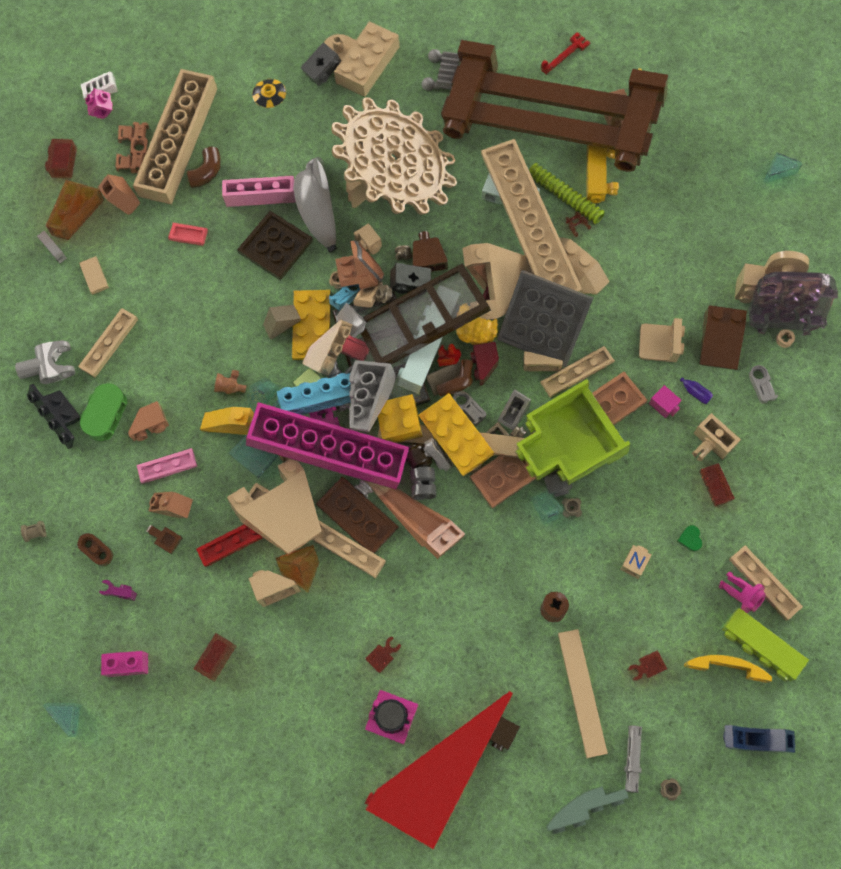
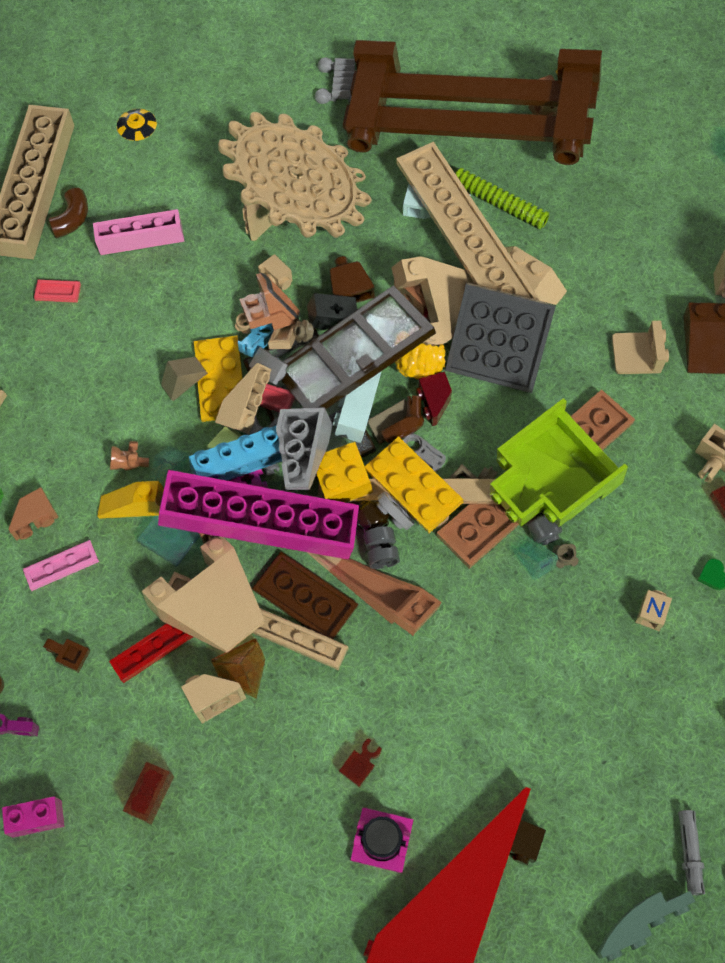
camera: 10 degrees left, 5 degrees down
nougat slope [149,492,193,518] -> none
dark brown plate [237,211,313,281] -> none
light grey piece [293,157,337,253] -> none
dark grey brick [300,42,341,86] -> none
tan brick [324,22,399,97] -> none
light grey bush [354,480,373,498] -> none
dark tan bush [395,245,412,260] -> none
red tile [437,344,462,367] -> none
light grey slope [498,390,531,430] -> none
tan slope [523,351,563,371] -> none
tan tile [540,346,614,398] -> none
reddish brown piece [540,592,569,622] -> none
red hinge [541,32,590,75] -> none
tan tile [558,629,608,758] -> none
clear red piece [565,212,591,237] -> none
yellow brick [587,145,619,204] -> none
clear red plate [627,650,667,681] -> none
dark pink brick [649,385,682,418] -> none
dark purple piece [680,377,713,404] -> none

